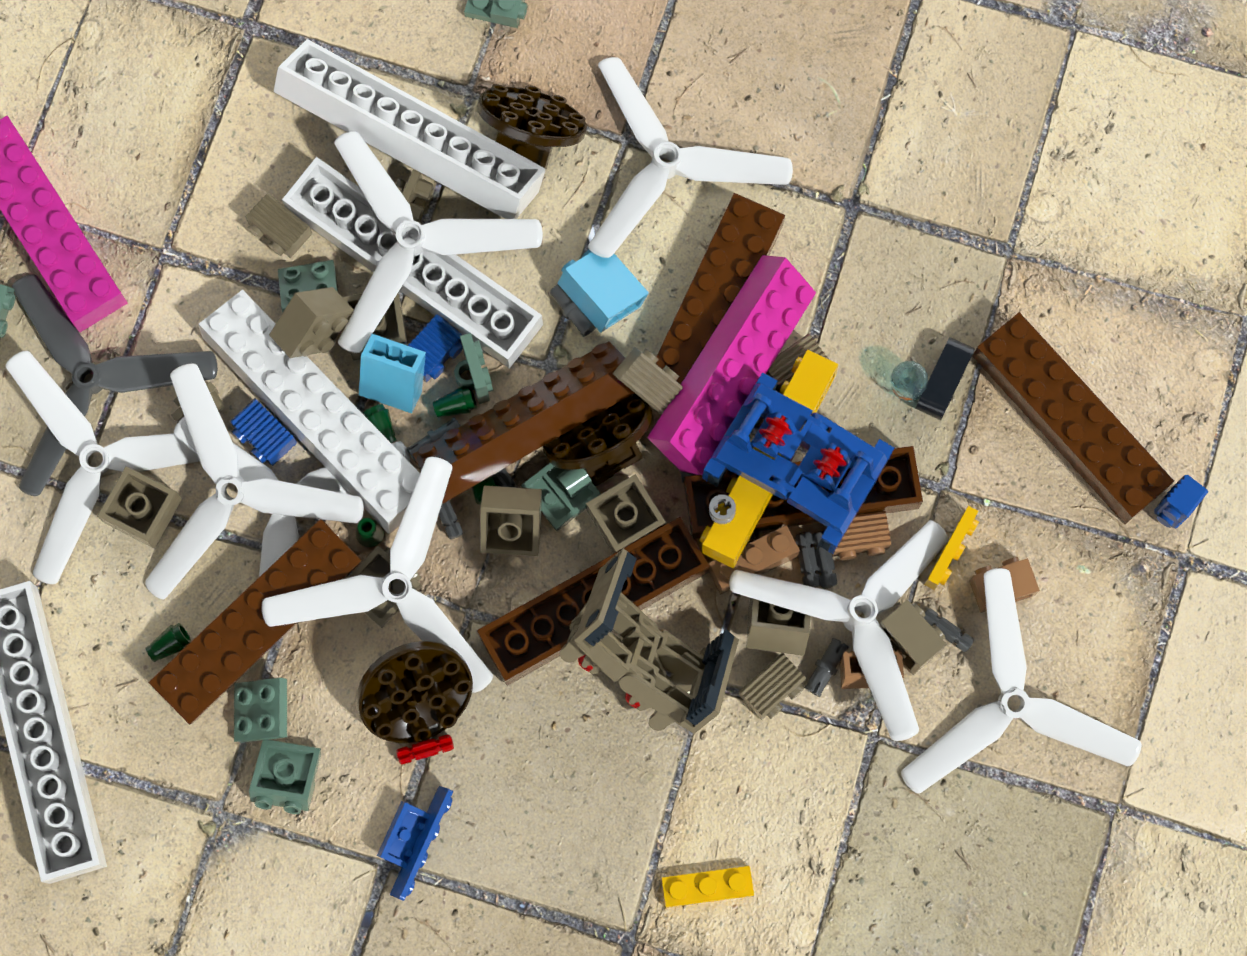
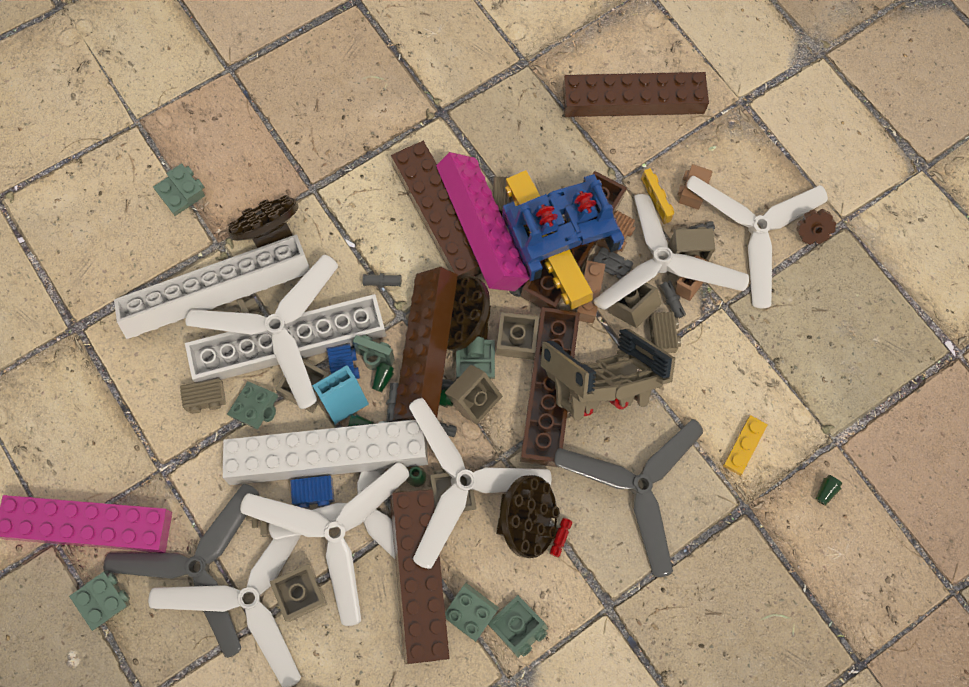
camera: 55 degrees left, 5 degrees down
dark green cone [145,623,191,662] -> none
dark tan brick [269,287,354,358] -> none
blue bracket [377,786,453,901] -> none
medium azure brick [558,250,649,333] -> none
white piece [588,57,793,258] -> none
dark tan brick [613,347,683,414] -> none
light grey bush [709,495,736,524] -> none
clear light blue head [891,361,928,402] -> none
black beam [915,337,975,421] -> none
blue brick [1154,475,1209,529] -> none
none -> dark grey piece [554,419,703,577]
none -> reddish brown plant [796,209,836,245]

